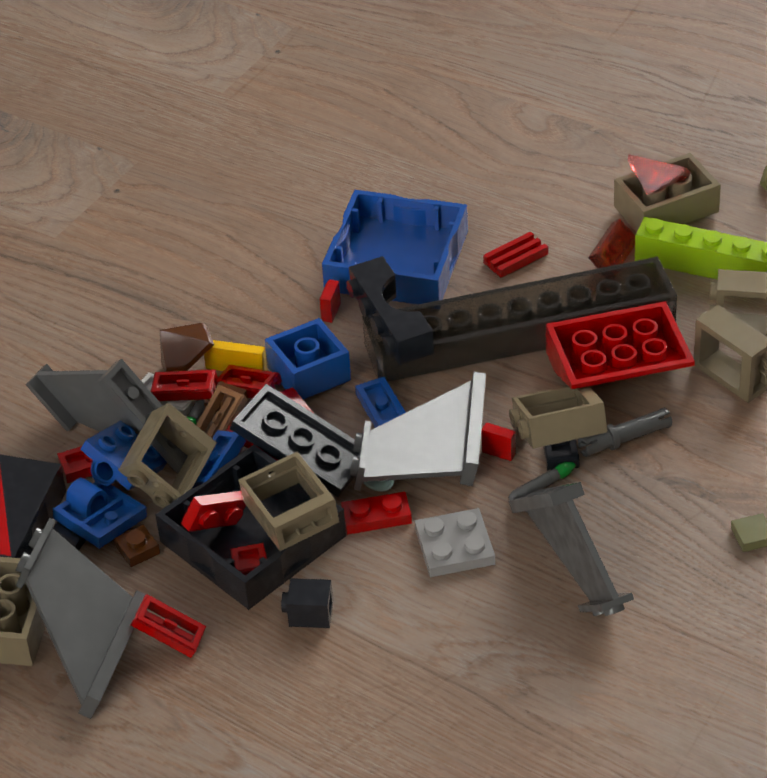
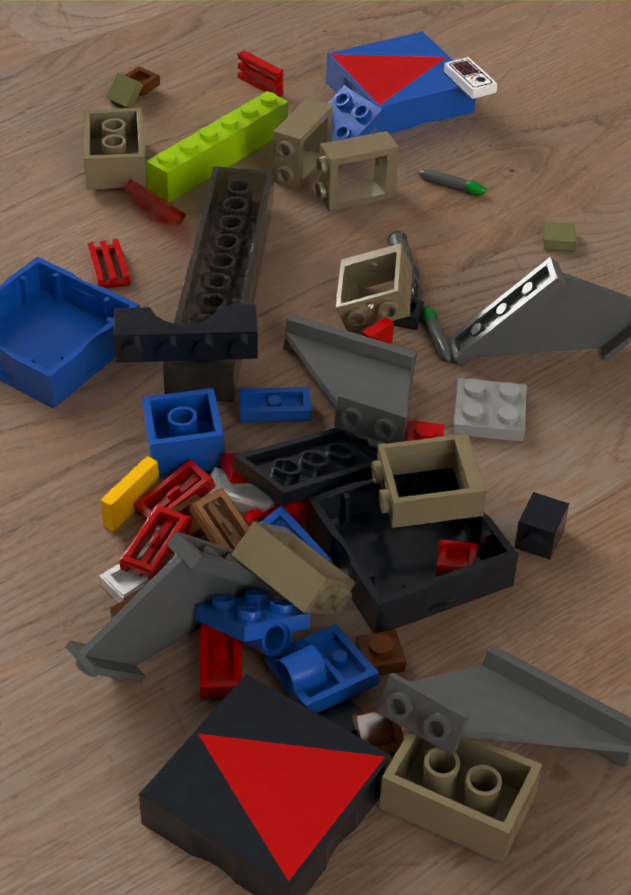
camera: 75 degrees left, 0 degrees up
red tile [130,594,207,658] -> none
reddish brown slope [160,323,214,372] -> none
red plate [181,491,246,531] -> none
red tile [319,279,341,323] -> none
red slope [546,301,695,390] -> none
clear red slope [627,155,691,195] -> none

